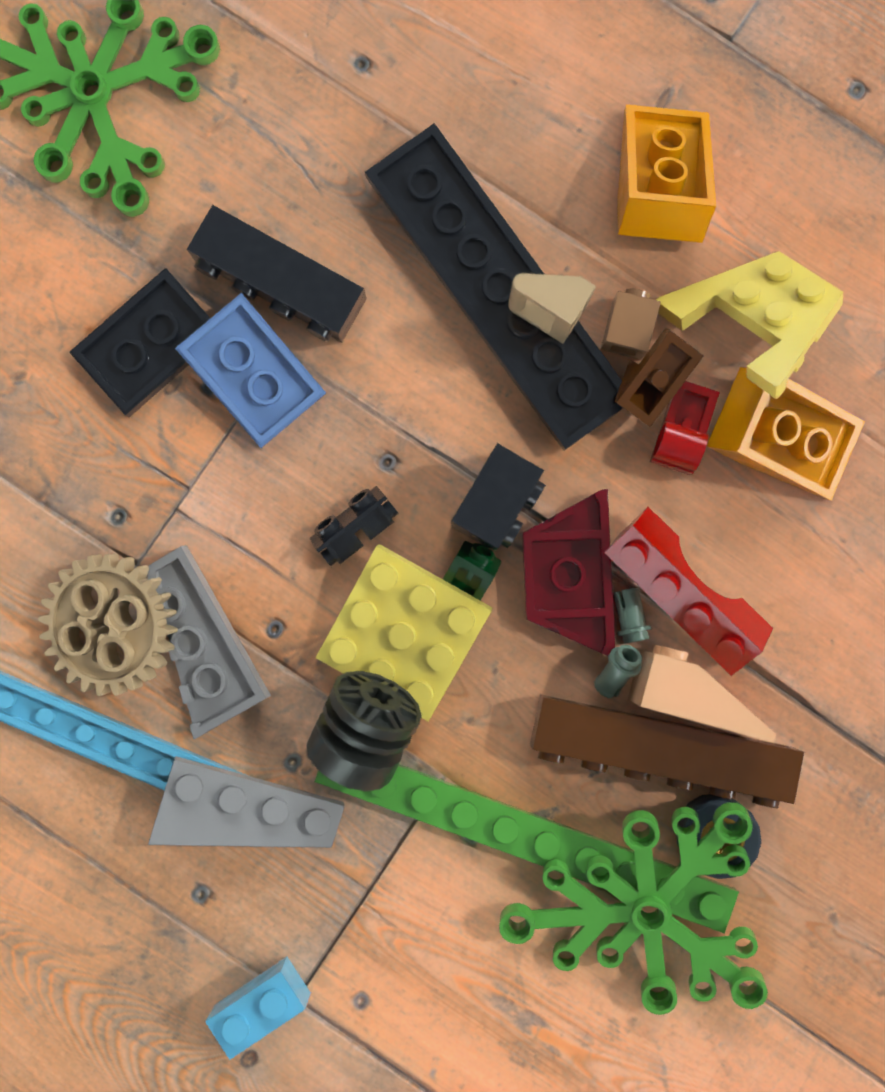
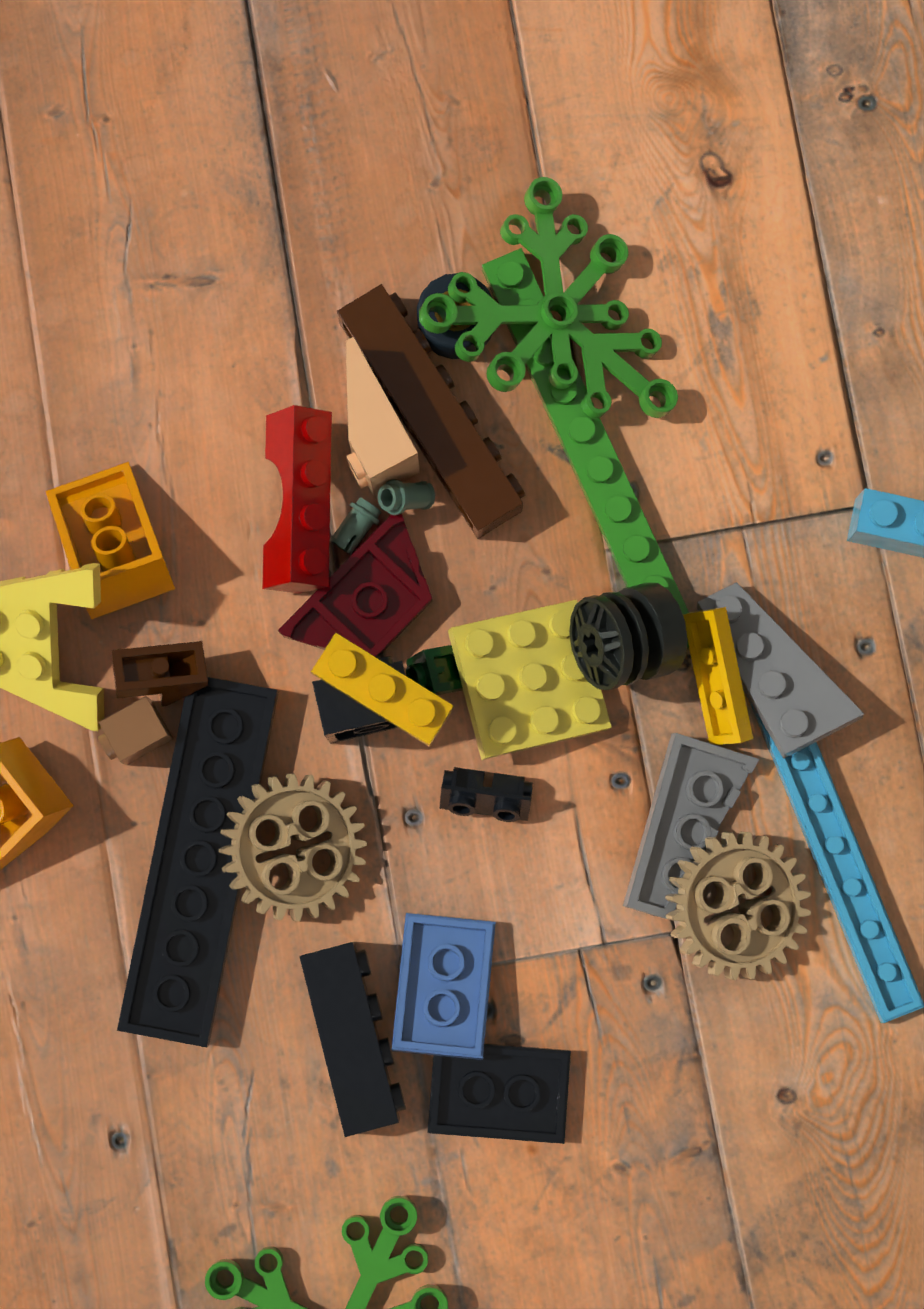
camera: 135 degrees left, 5 degrees down
tan tile [508,273,597,344] -> none
red plate [650,381,720,475] -> none
none -> tan gear [219,774,367,922]
none -> yellow plate [311,633,454,746]
none -> yellow plate [683,607,753,745]

